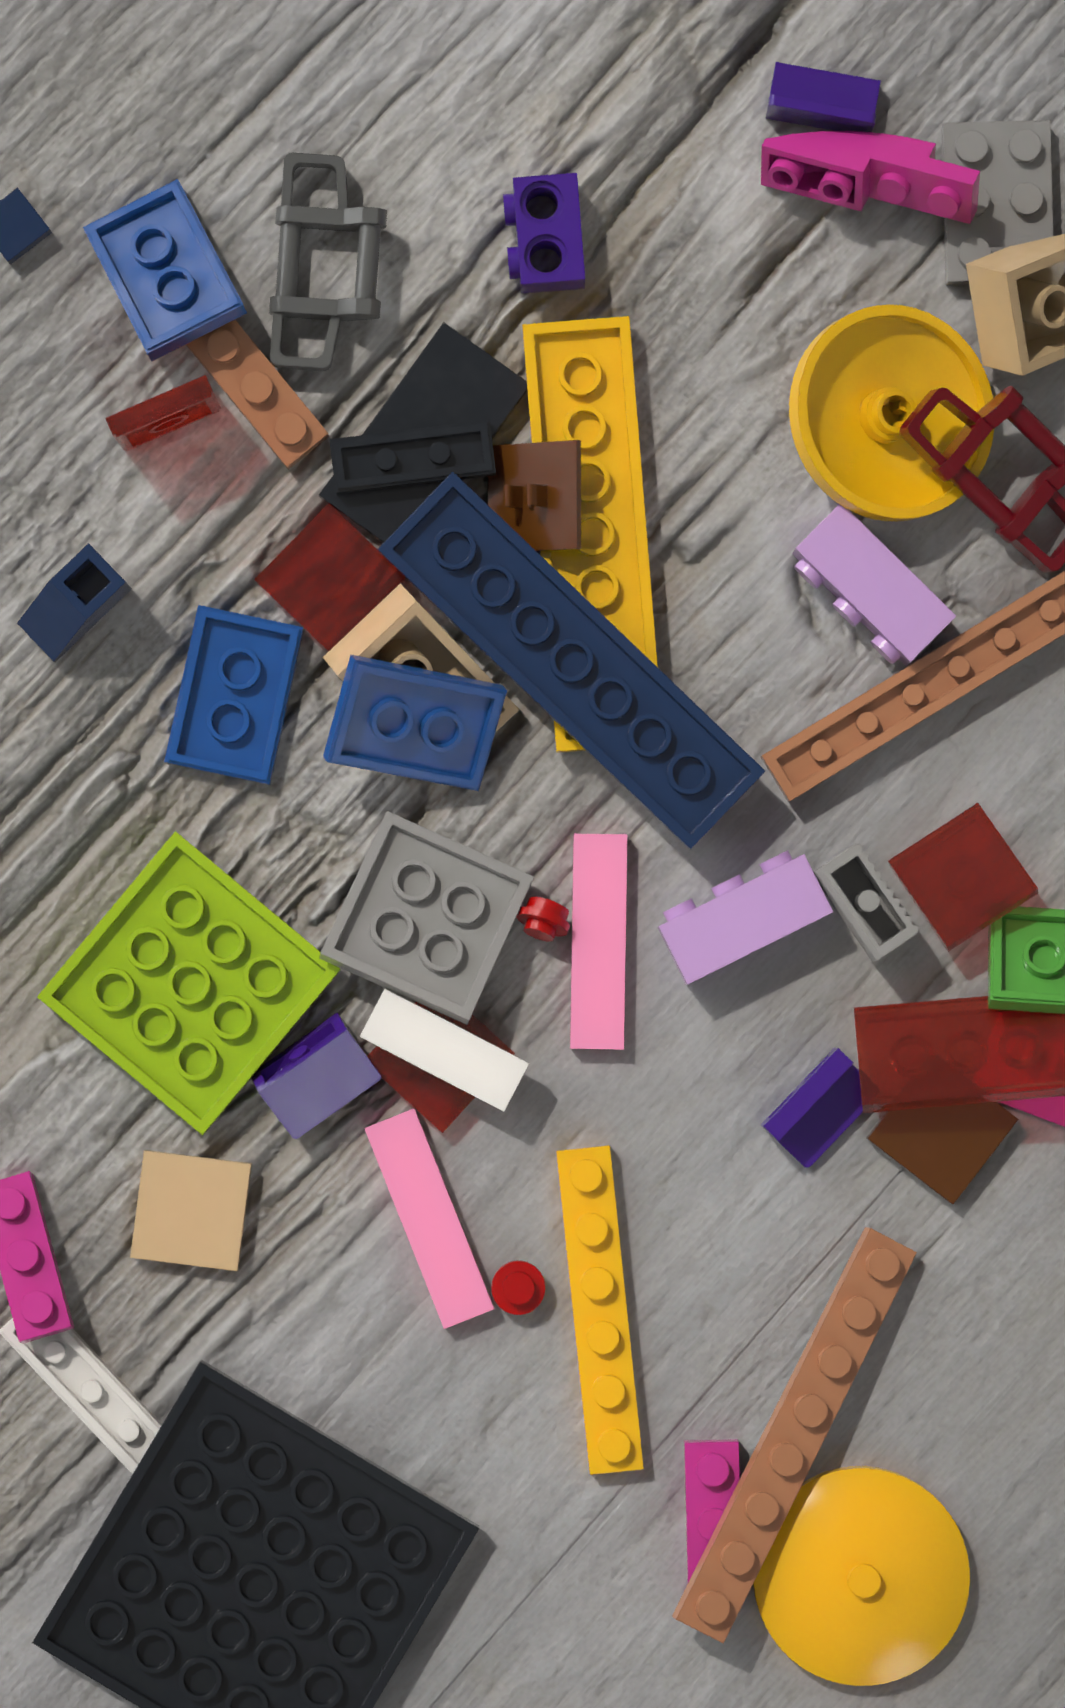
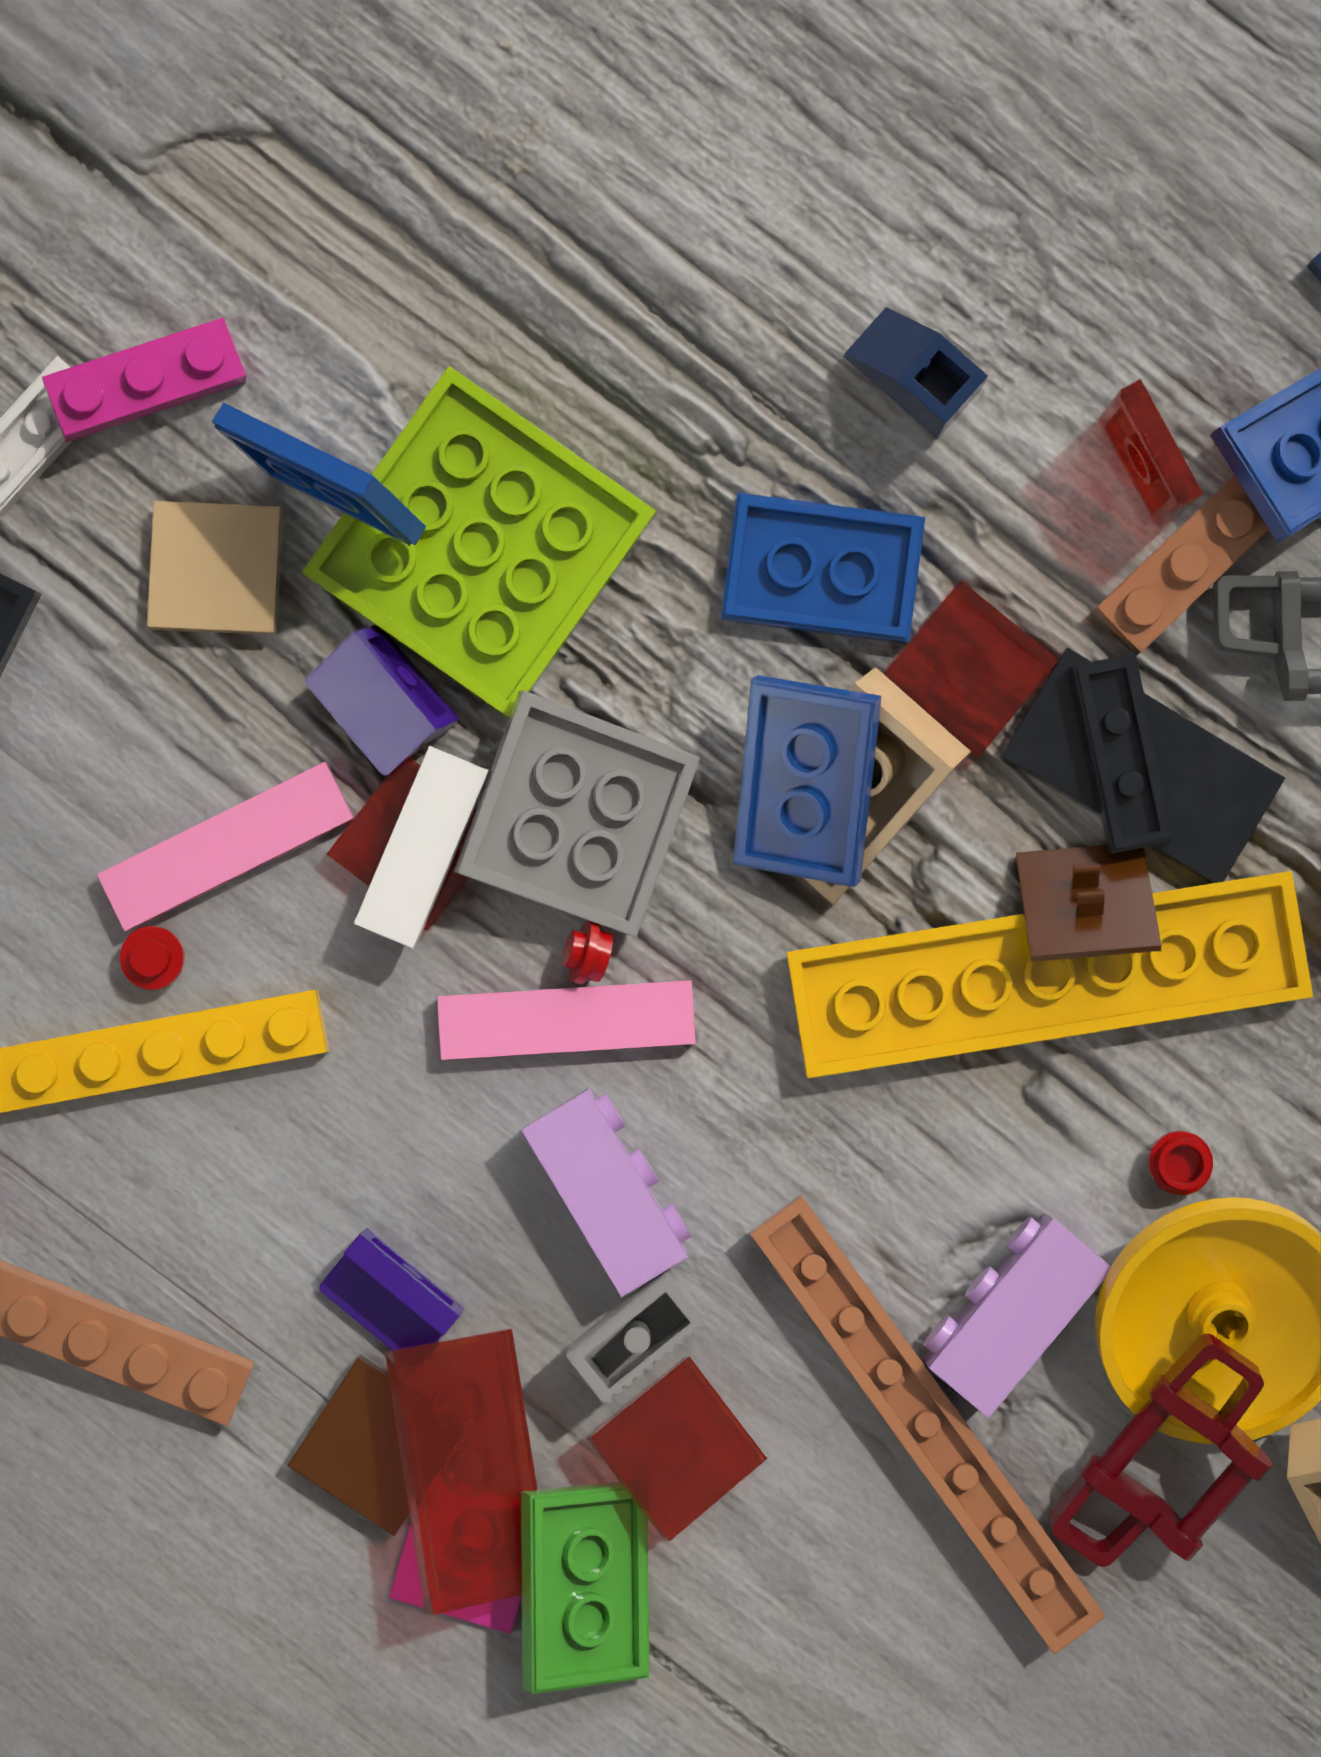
camera: 85 degrees right, 0 degrees up
dark blue plate [378,472,765,850] -> none
none -> blue tile [212,402,427,546]
none -> red plate [1148,1131,1213,1195]

